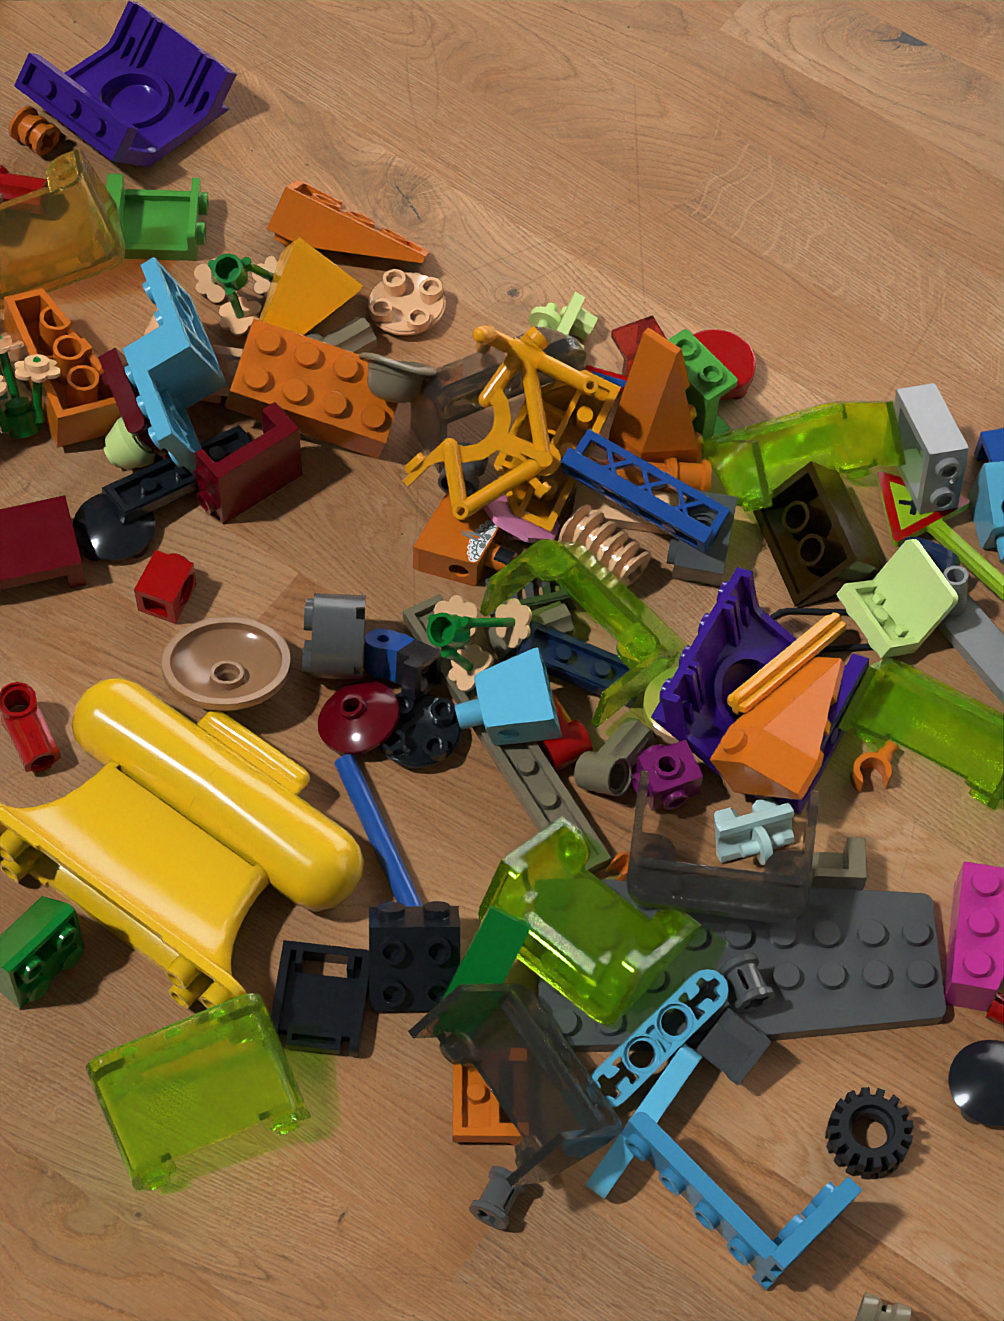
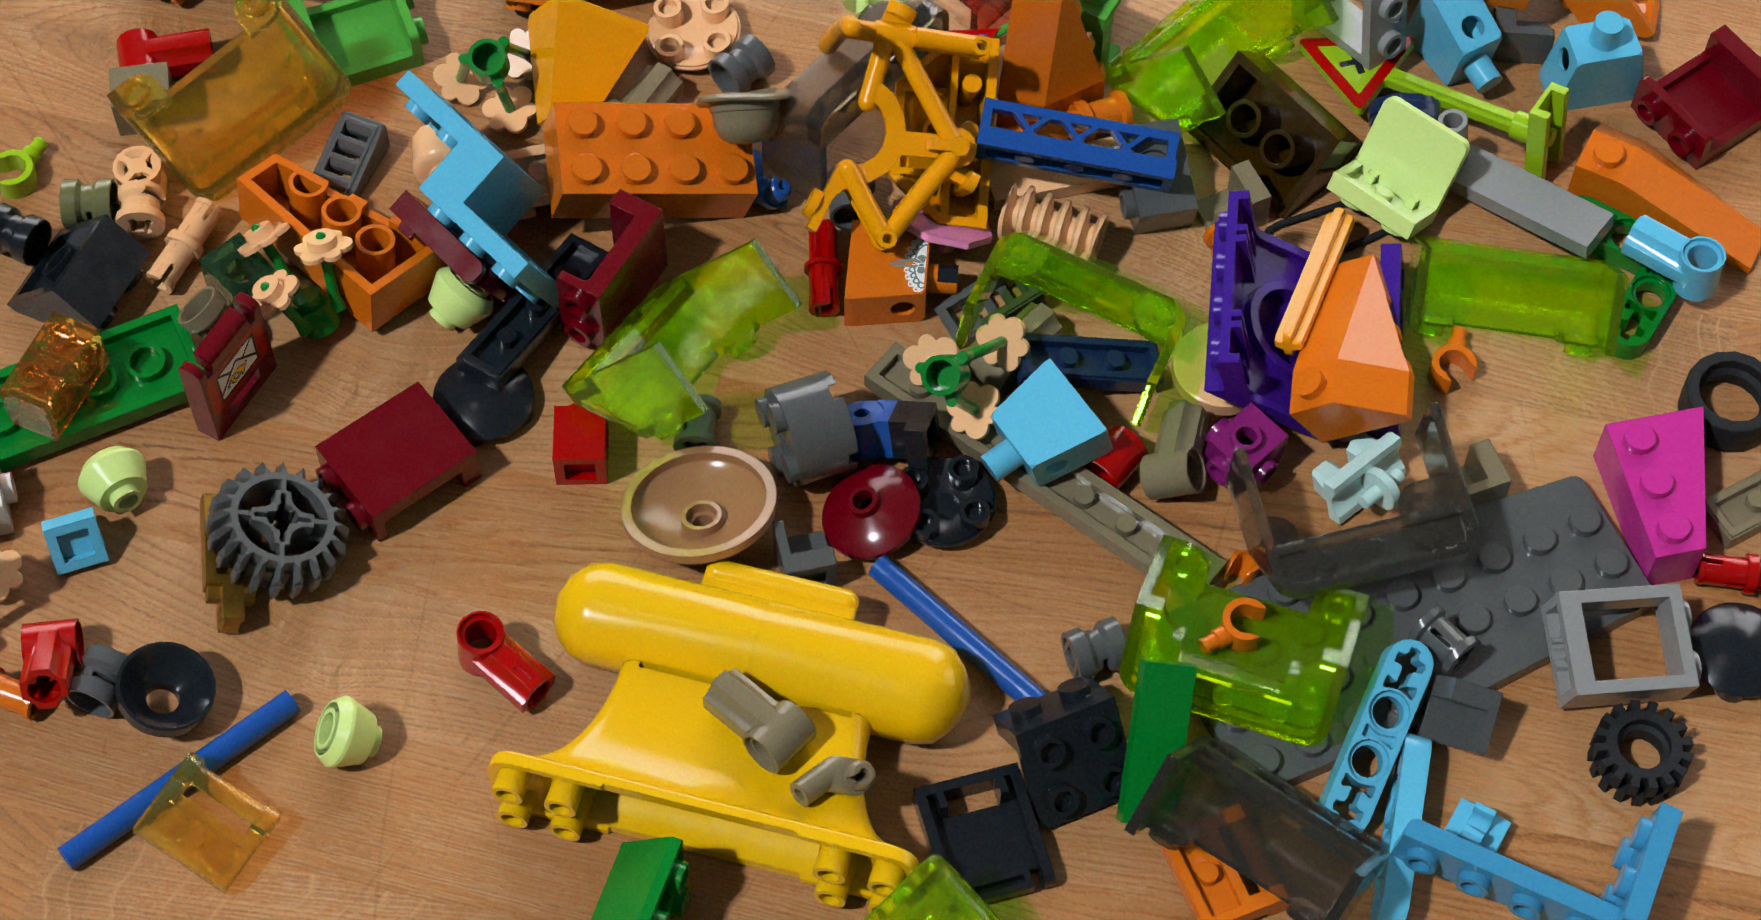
camera: 20 degrees left, 0 degrees up
none -> dark grey slope [313,111,390,197]
none -> clear neon green windscreen [562,238,802,440]
none -> dark grey bush [673,393,722,451]
none -> dark tan piece [703,668,817,773]
none -> dark grey wheel [708,34,775,93]
none -> blue arm [753,150,791,210]
none -> dark grey panel [772,520,837,586]
none -> dark tan arm [790,756,876,807]
none -> red axle [804,219,843,317]
none -> dark grey wheel [1061,616,1130,678]
none -> dark tan panel [1196,159,1272,230]
none -> orange piece [1198,597,1267,655]
none -> medium azure tile [1444,798,1511,853]
none -> light grey window [1541,583,1702,709]

